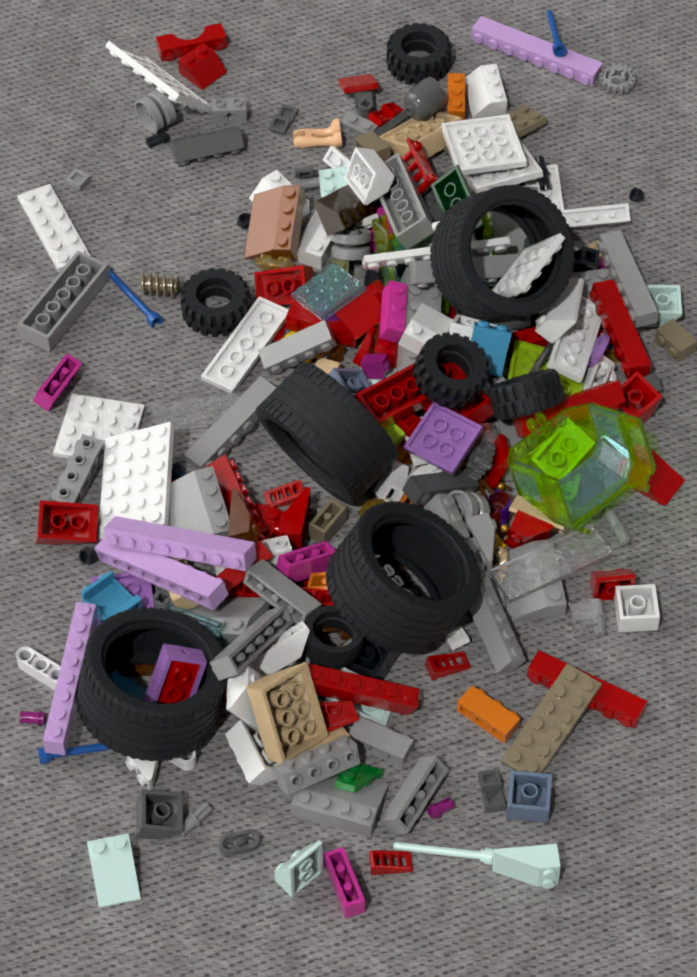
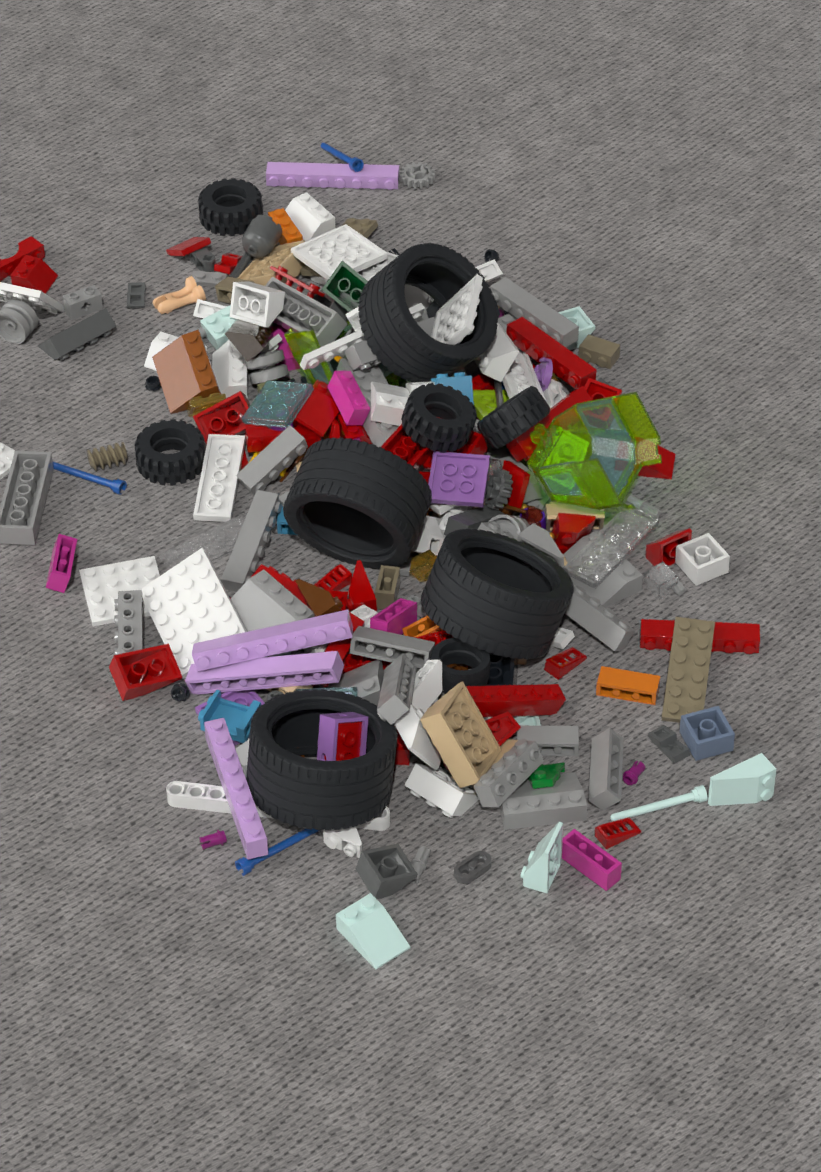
camera: 25 degrees left, 10 degrees down
black pin [145,130,168,149] -> none
dark grey slope [294,165,314,178] -> none

